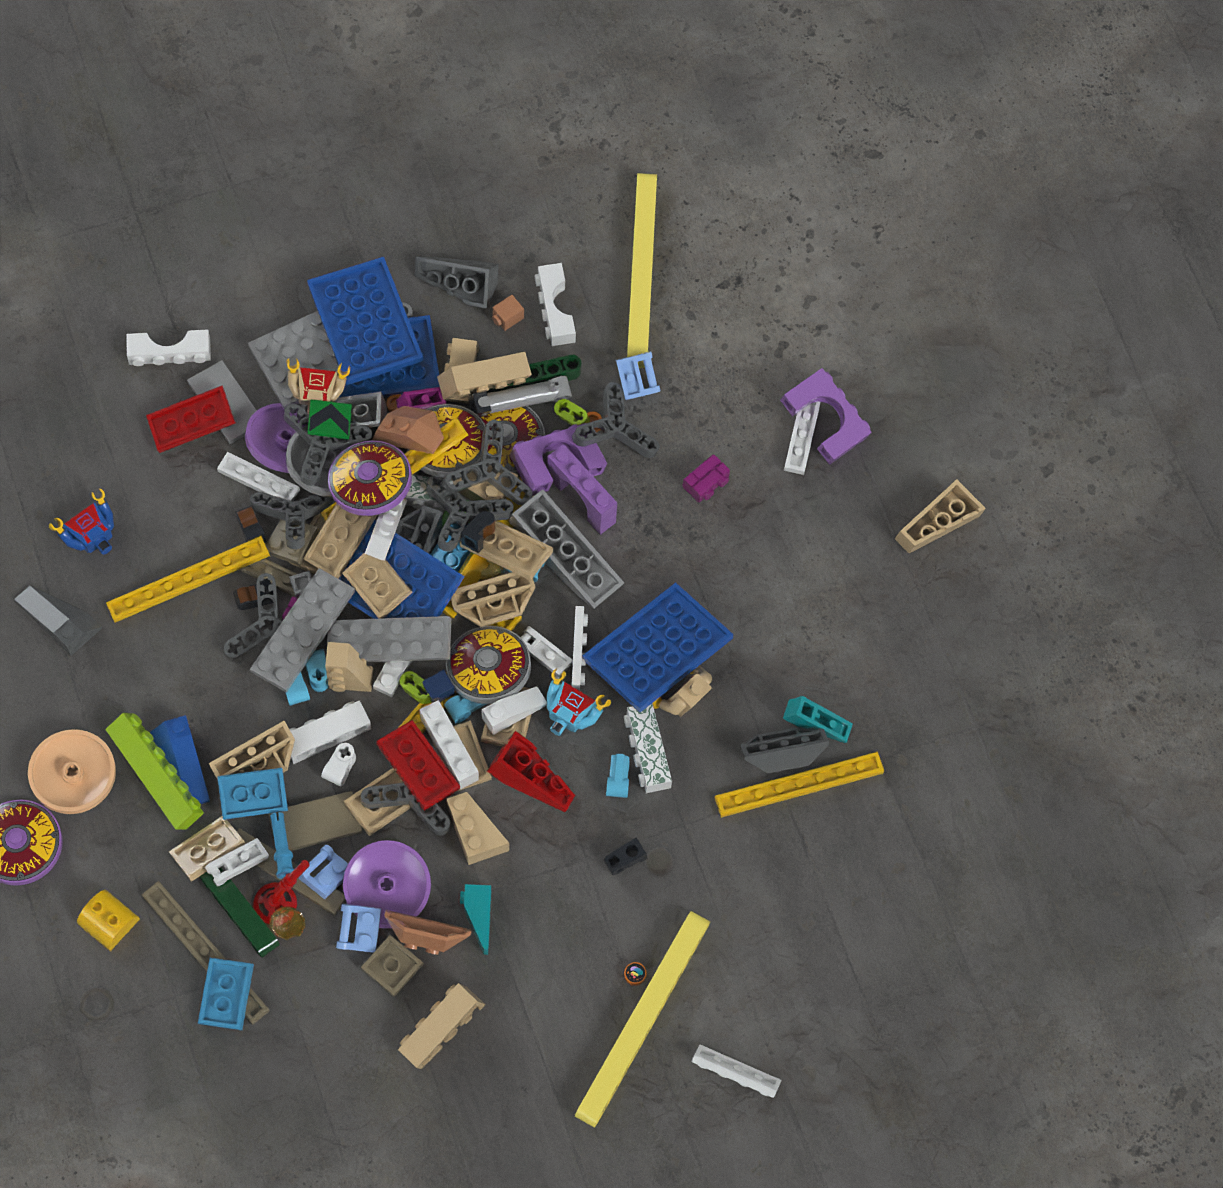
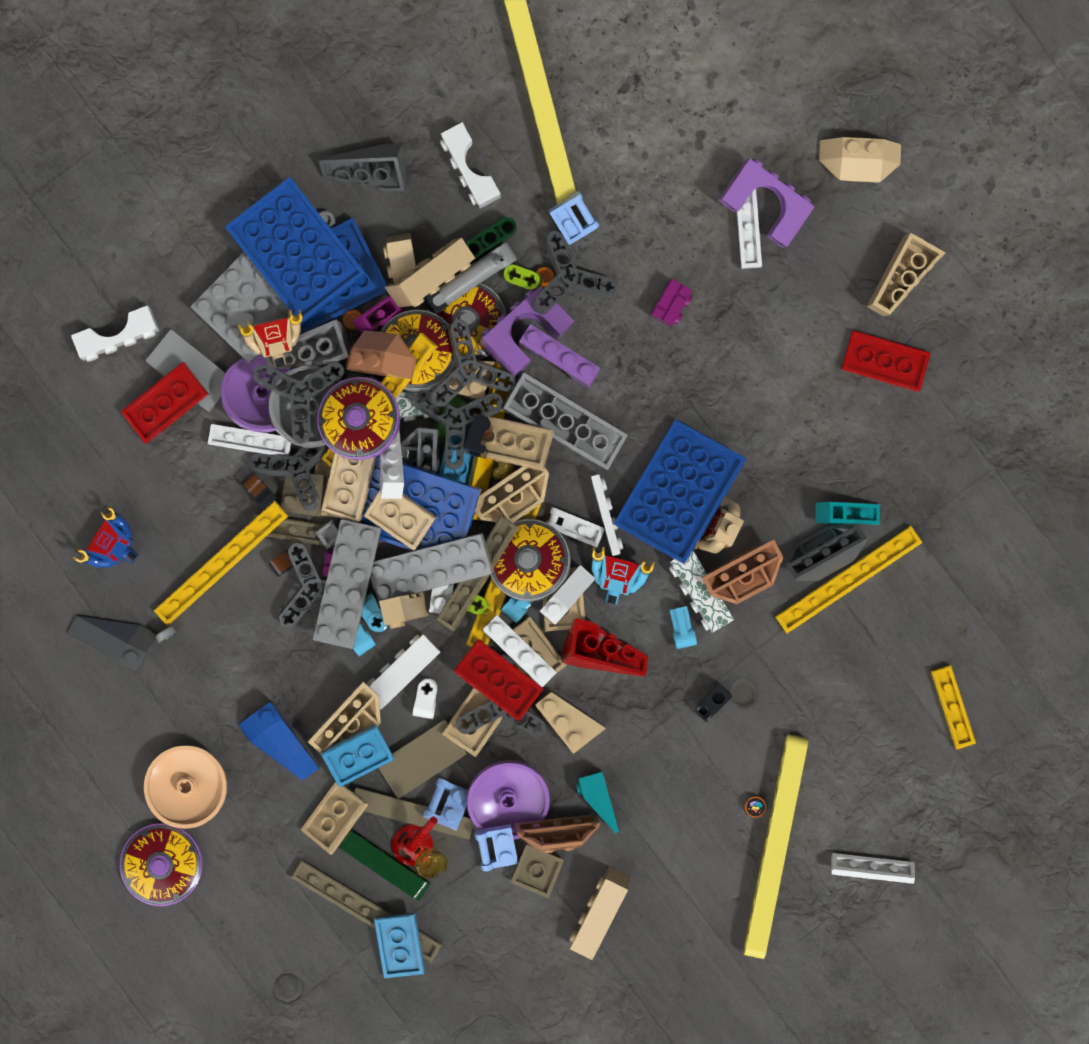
camera: 15 degrees left, 20 degrees up
yellow brick [77,890,140,951] -> none
lime brick [105,713,204,830] -> none
white plate [205,838,269,886] -> none
dark azure pin [270,812,294,879] -> none
green piece [308,399,352,439] -> none
dark blue panel [422,670,455,704] -> none
nougat brick [492,295,524,331] -> none
none -> light grey tile [155,626,177,644]
none -> dark tan tile [436,516,519,631]
none -> nougat wedge [701,539,783,604]
none -> tan wedge [819,137,901,183]
none -> red tile [841,330,931,393]
none -> yellow tile [930,665,976,750]

